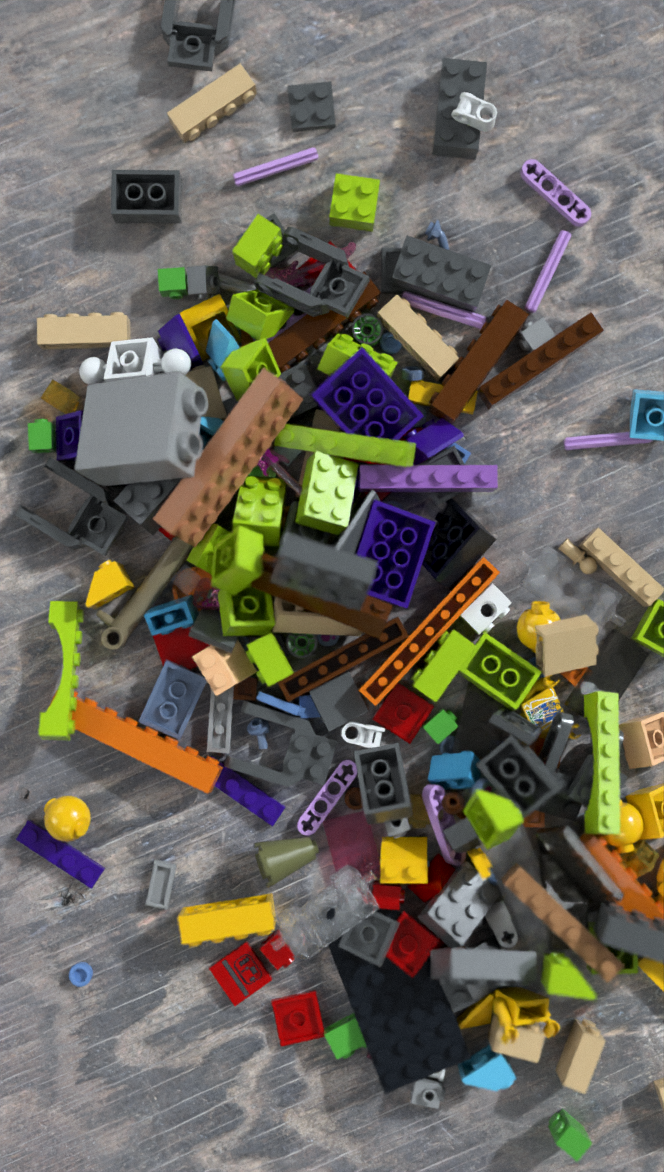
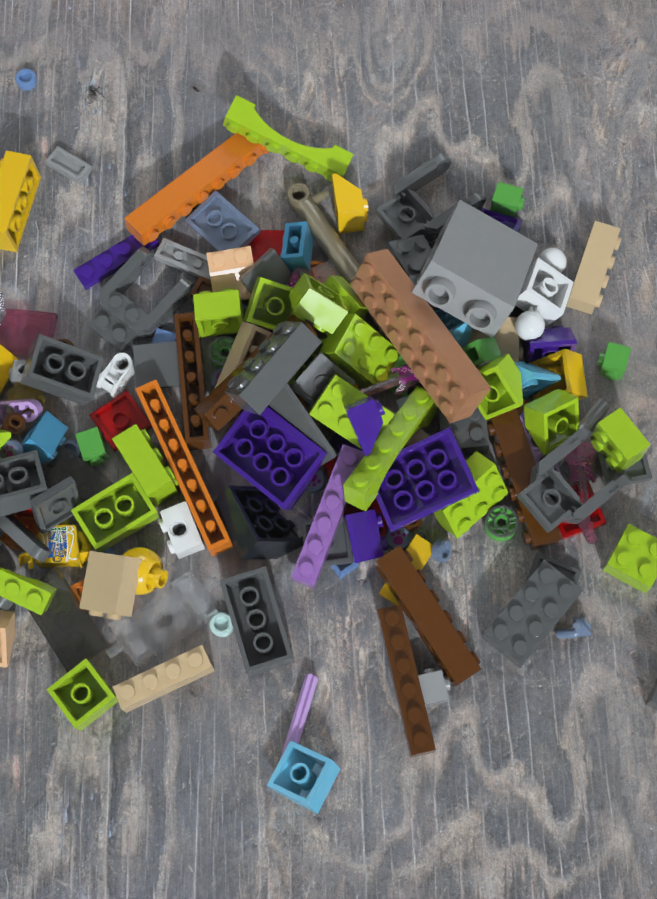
camera: 115 degrees right, 15 degrees down
dark purple plate [16,819,105,889] -> none
clear yellow brick [41,379,79,414] -> none
yellow brick [44,796,91,842] -> none
dark grey brick [187,265,220,299] -> none
sand blue plate [247,718,270,750] -> none
olive cone [253,837,319,888] -> none
medium blue tile [256,691,306,716] -> none
lavender beam [297,759,357,836] -> none
tan brick [377,295,459,382] -> none
medium blue tile [380,332,402,355] -> none
lavender axle [402,291,487,329] -> none
lavender beam [521,159,591,227] -> none
lavender axle [525,230,571,313] -> none
tan pin [558,538,597,574] -> none
none -> light aqua tile [210,612,233,637]
none -> dark grey brick [219,566,295,677]
none -> dark purple slope [344,396,385,456]
none -> bright green brick [462,336,502,368]

